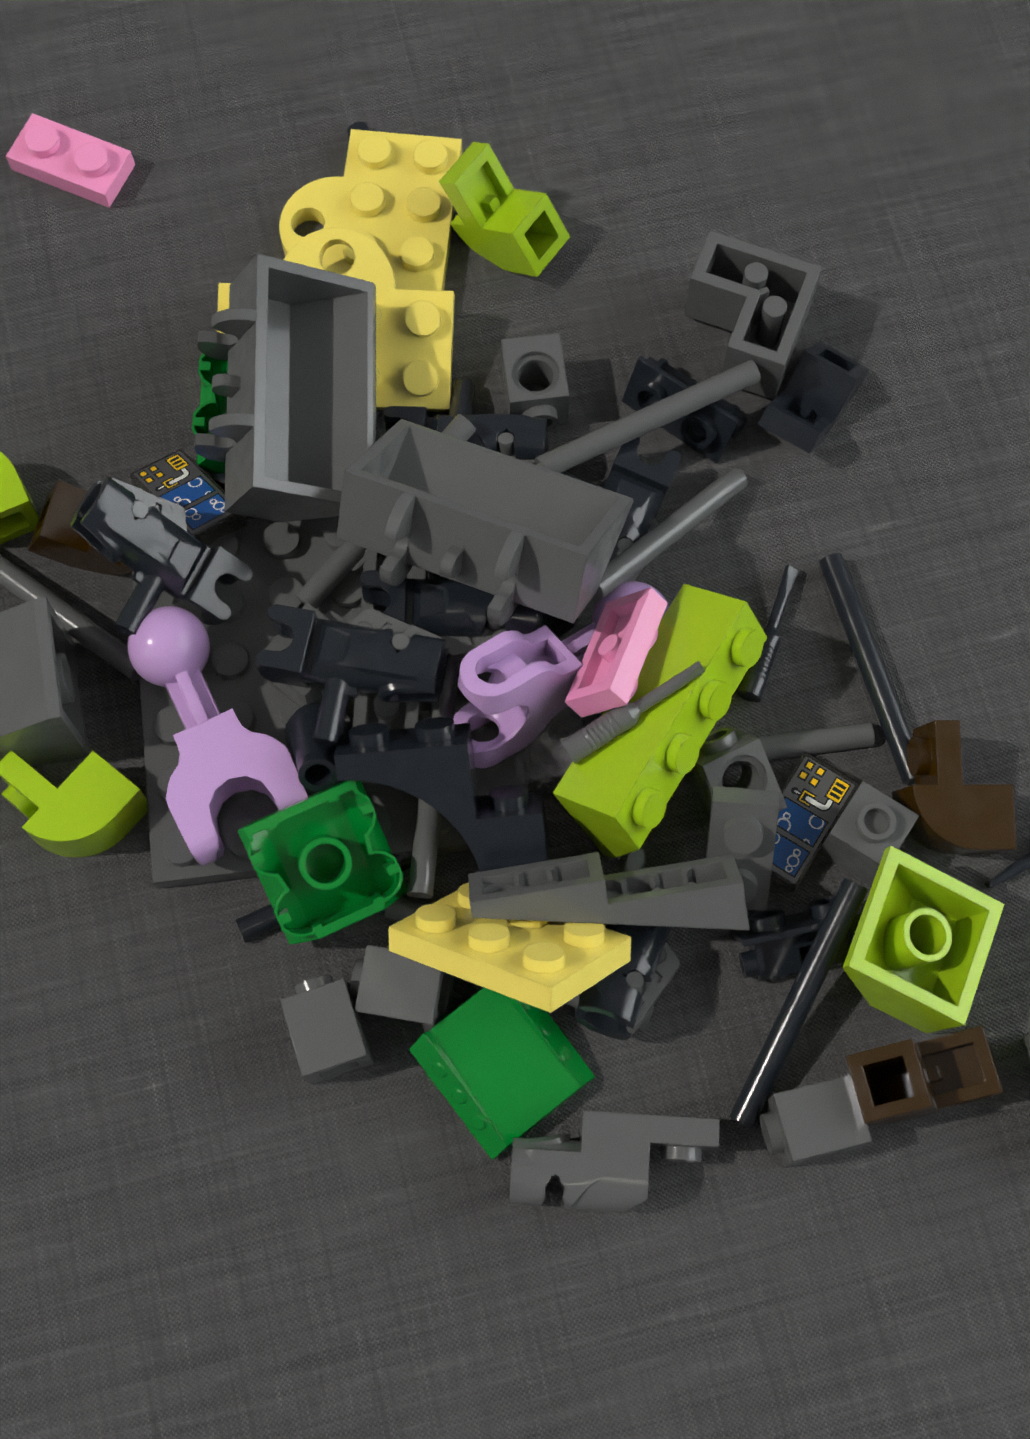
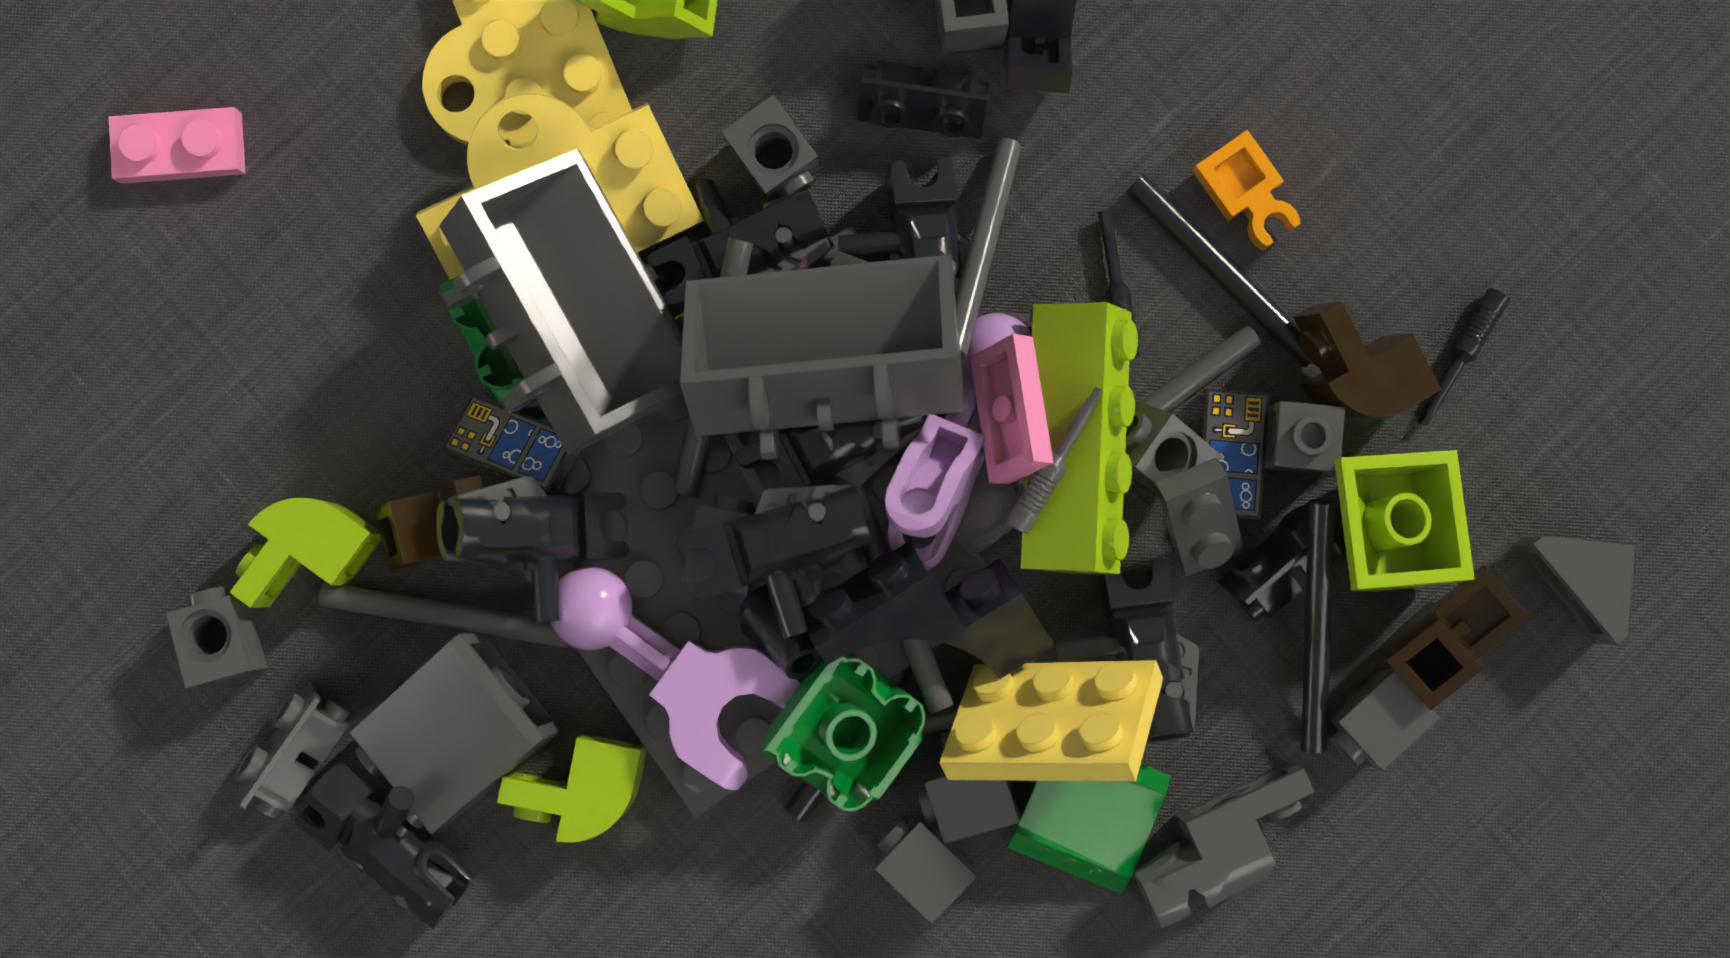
camera: 30 degrees left, 15 degrees up
dark grey slope [468,852,750,930] -> none
dark grey bar [535,359,761,473] -> none
none -> light orange plate [1192,130,1301,251]

